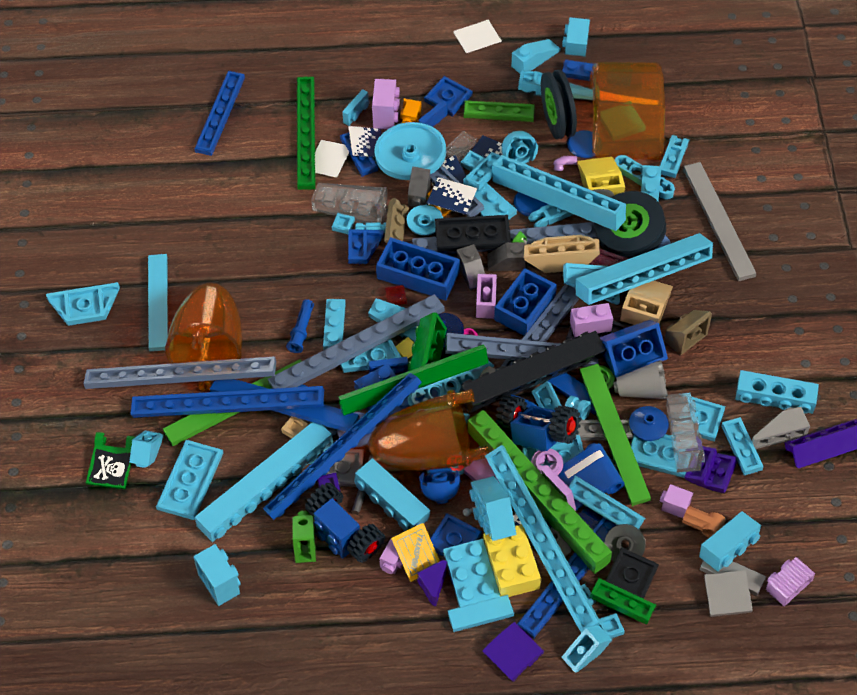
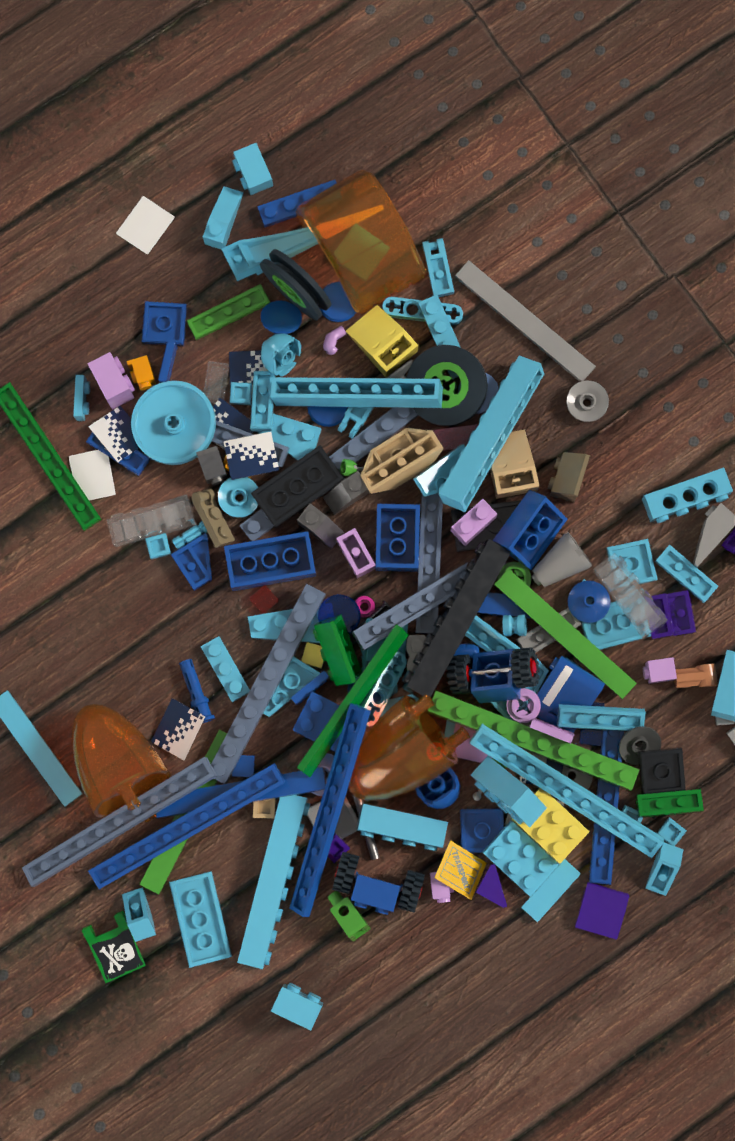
camera: 30 degrees left, 25 degrees up
none -> sticker [151,698,205,760]
none -> blue piece [260,301,302,334]
none -> light grey dish [567,380,609,422]

